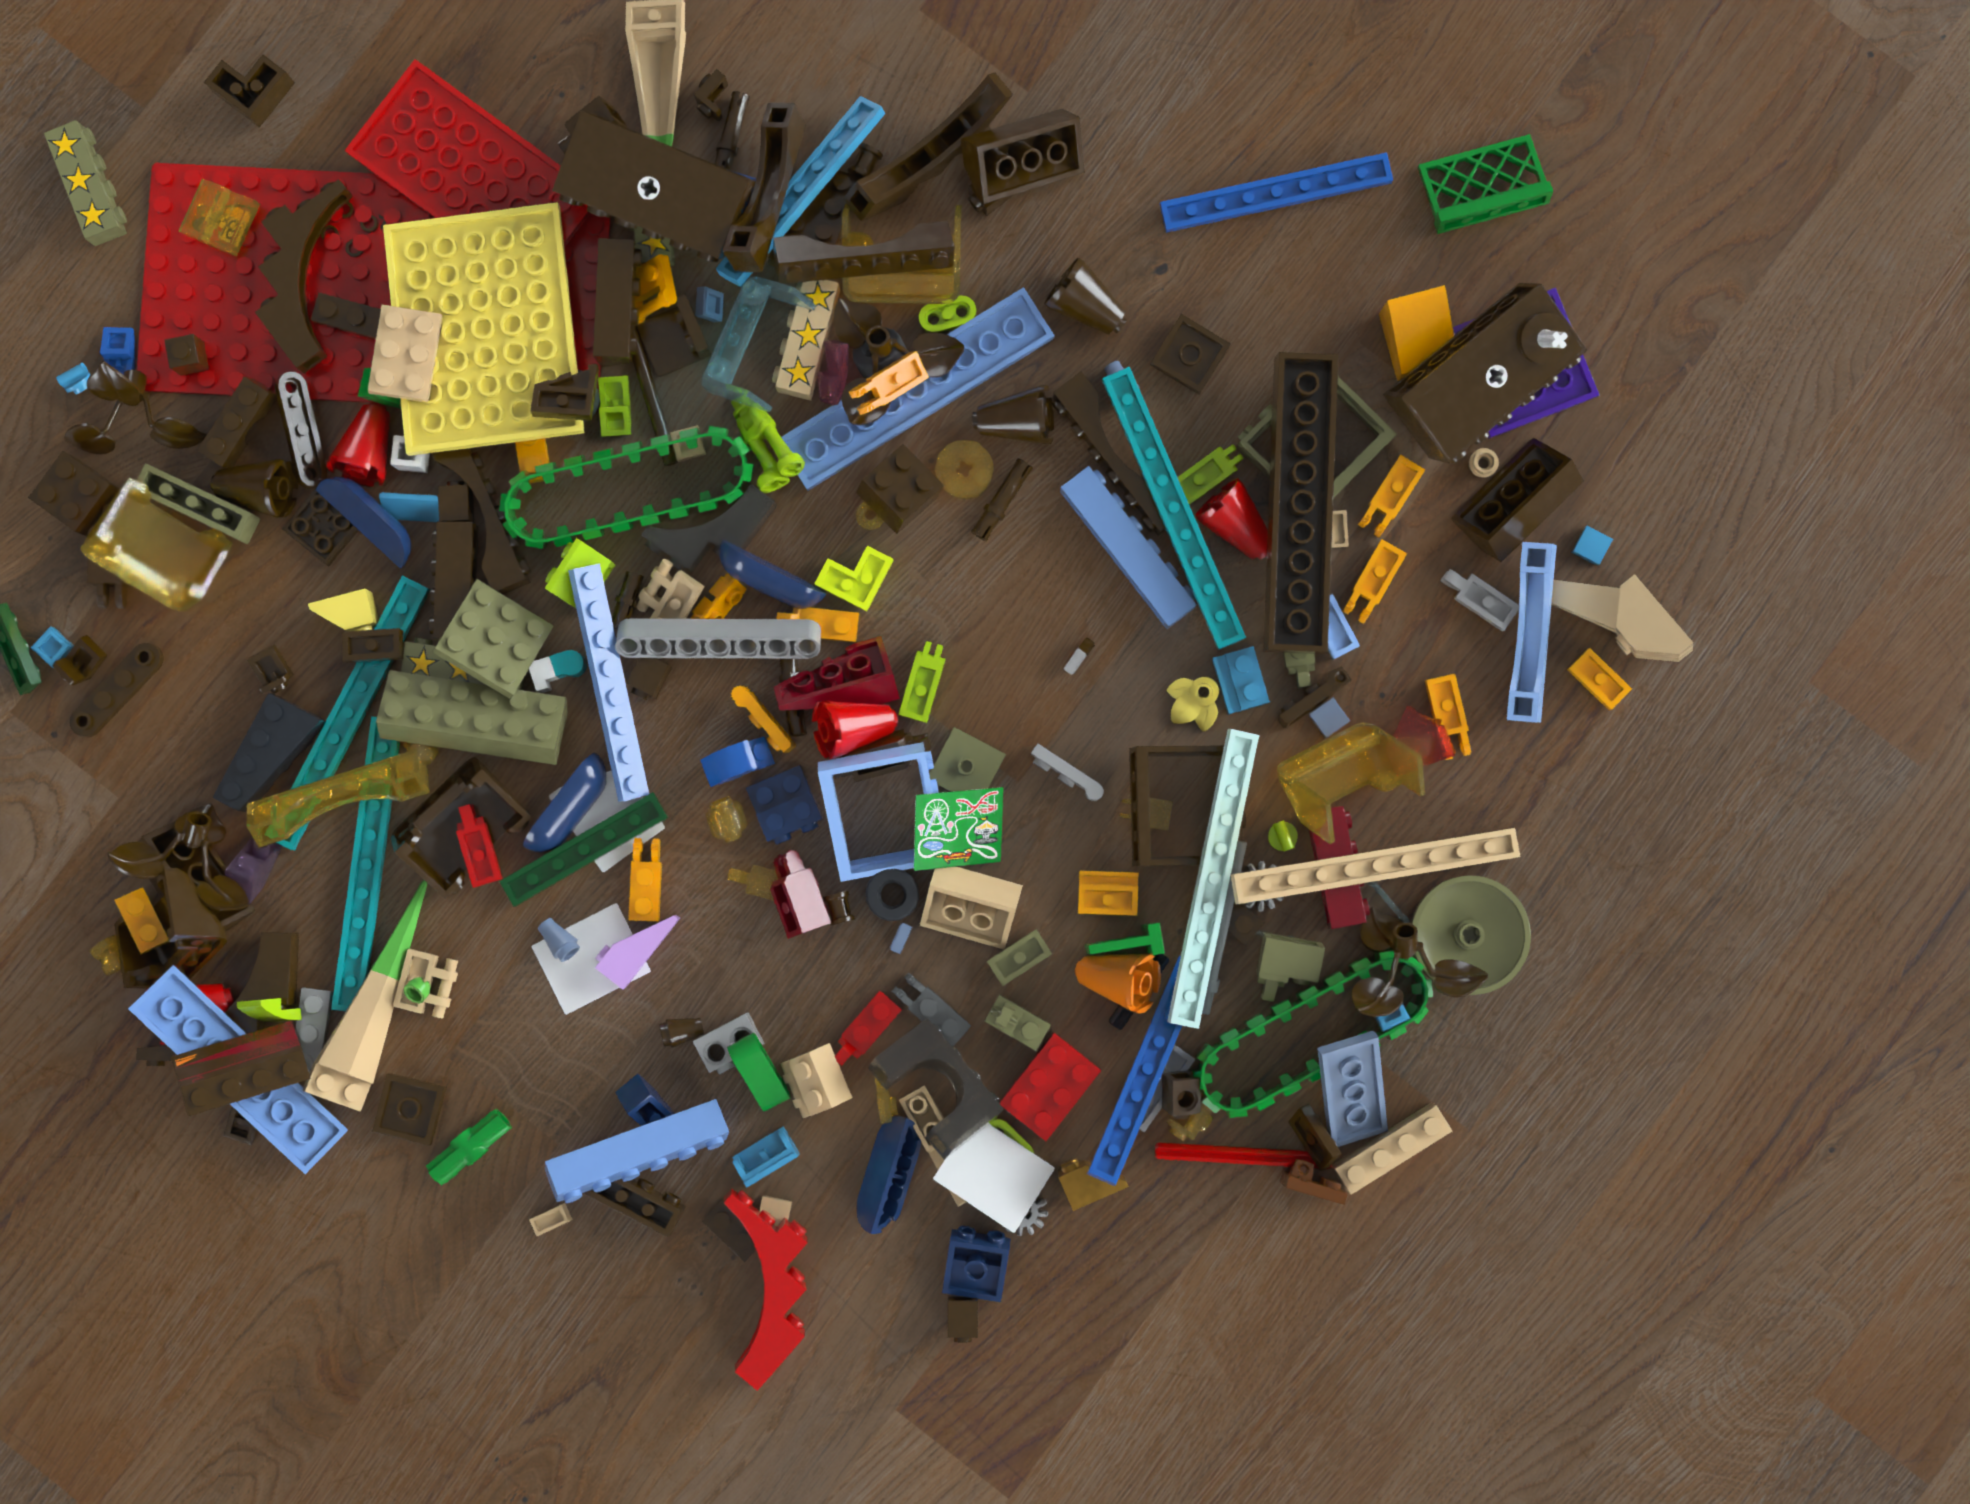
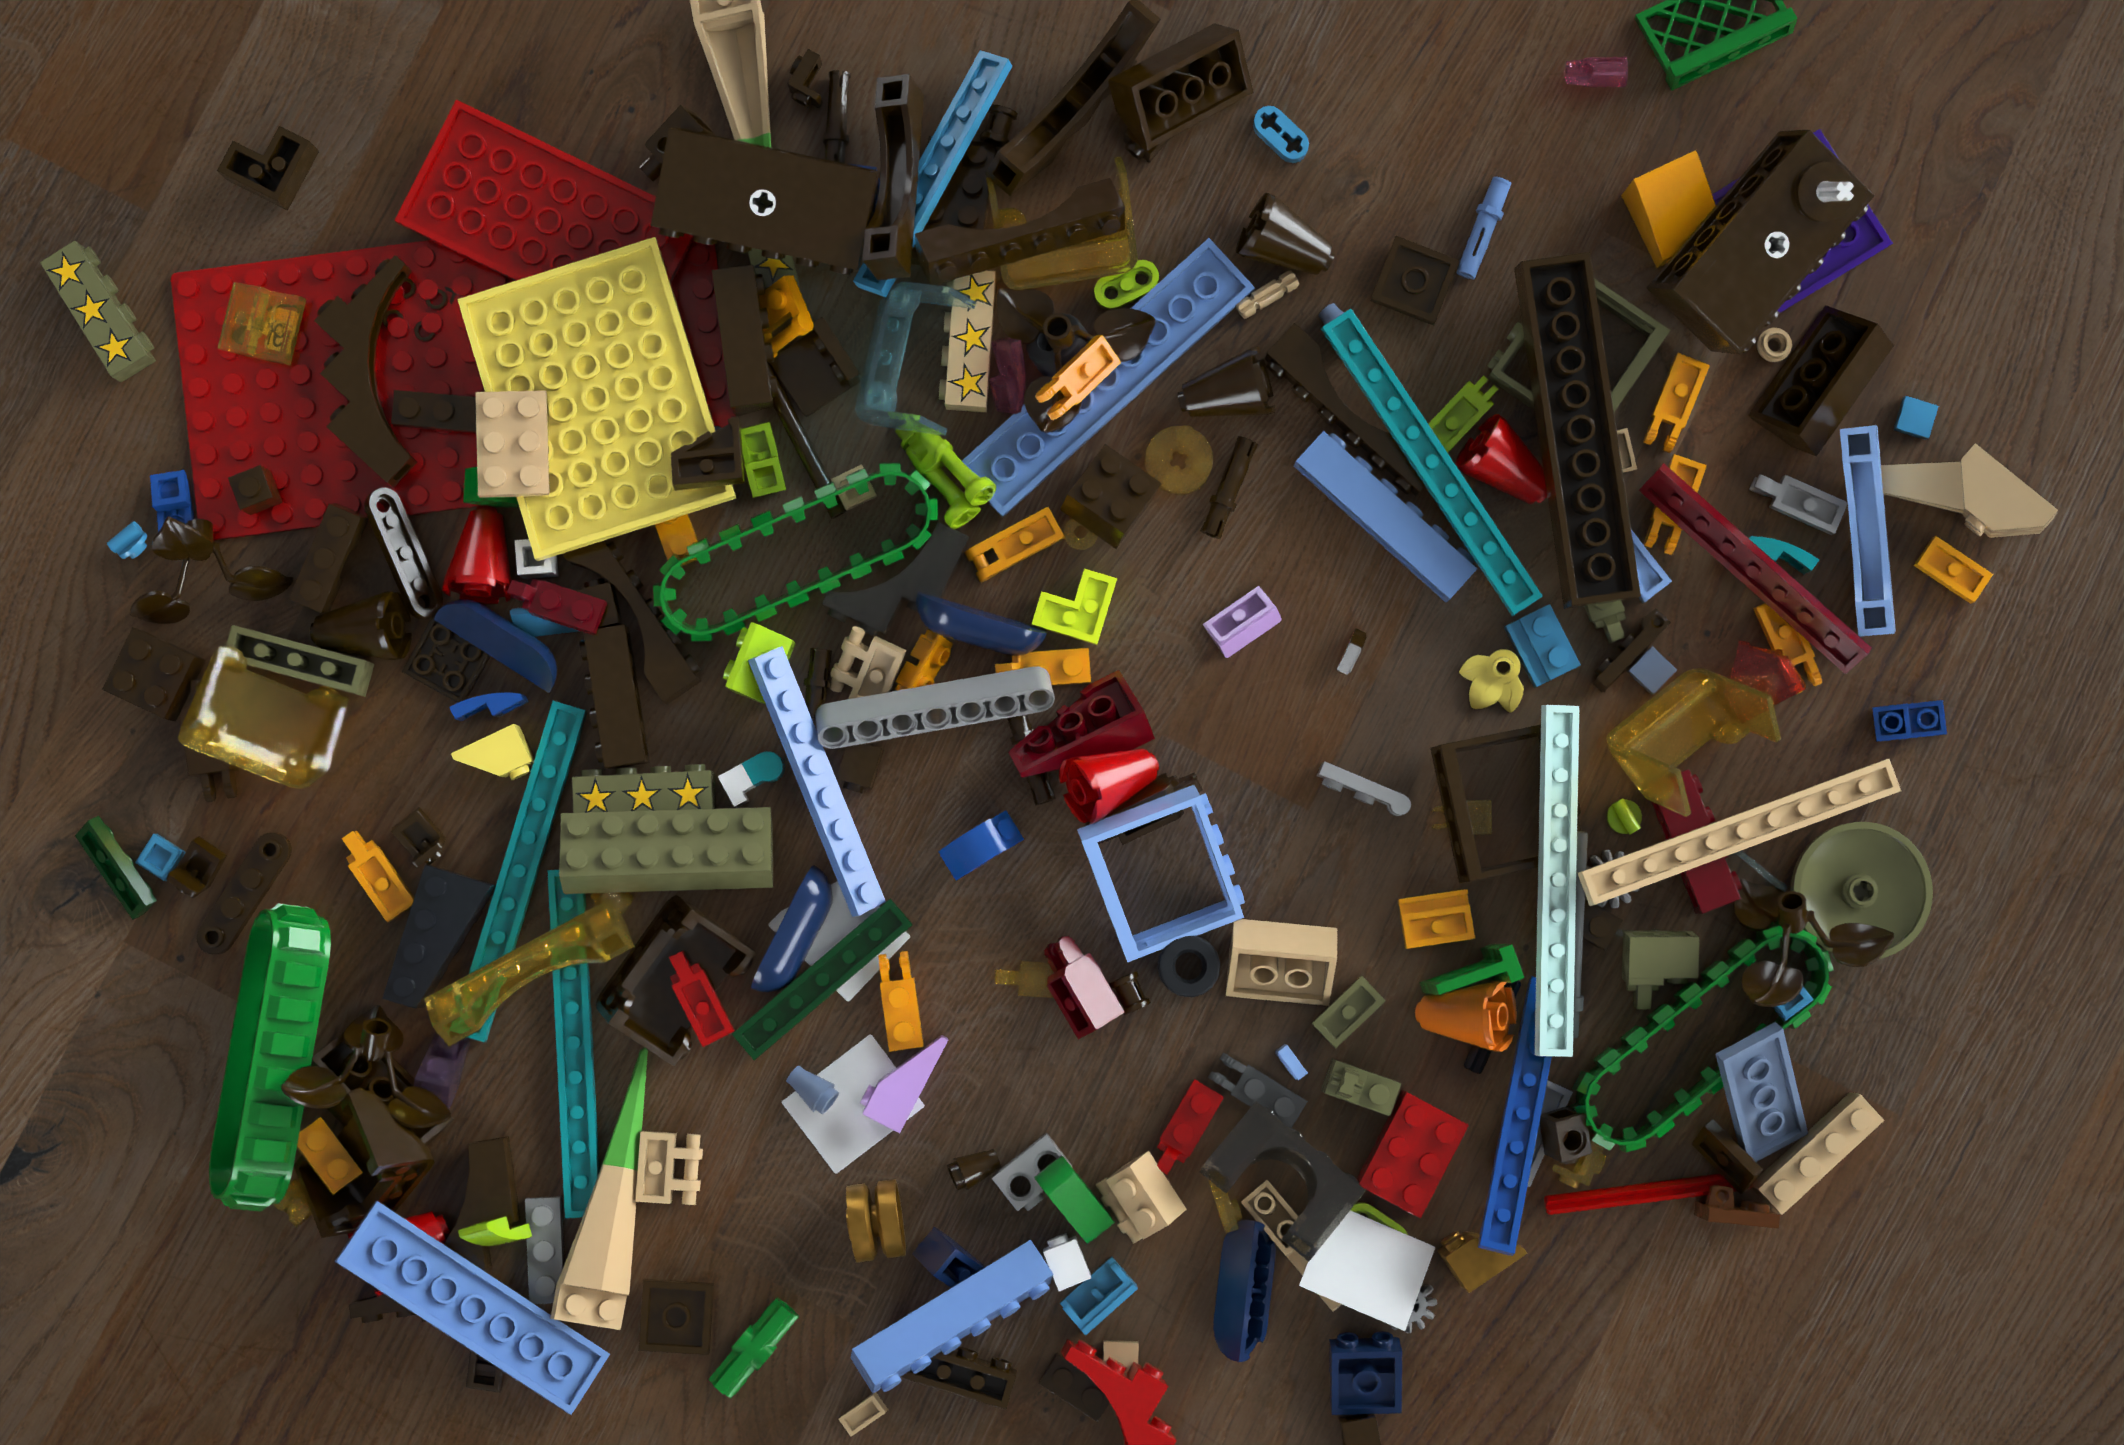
camera: 15 degrees left, 0 degrees up
dark brown slope [171,1021,311,1116] -> none
dark brown plate [342,628,403,663] -> none
bright green hinge [403,977,430,1004] -> none
olive plate [433,579,553,699] -> none
sand blue tile [695,286,724,322] -> none
clear yellow head [705,796,748,842] -> none
light orange hinge [731,685,796,753] -> none
dark blue plate [746,765,823,845] -> none
sand blue tile [890,923,913,954] -> none
lime hinge [898,641,946,723] -> none
sticker [914,787,1003,871] -> none
olive plate [929,727,1006,792] -> none
blue plate [1159,152,1393,233] -> none
none -> green piece [209,903,331,1211]
none -> light orange hinge [342,831,415,922]
none -> blue slope [449,692,529,721]
none -> dark red hinge [507,579,607,635]
none -> pearl gold wheel [846,1179,906,1263]
none -> light orange plate [964,507,1065,583]
none -> white brick [1043,1233,1091,1291]
none -> lavender slope [1203,586,1282,658]
none -> tan axle [1236,270,1299,319]
none -> dark azure beam [1253,106,1309,163]
none -> light blue tile [1275,1044,1308,1080]
none -> medium blue pin [1456,176,1511,280]
none -> clear pink hinge [1565,56,1628,88]
none -> dark red plate [1639,463,1872,674]
none -> teal slope [1749,536,1819,575]
none -> blue slope [1872,700,1947,742]

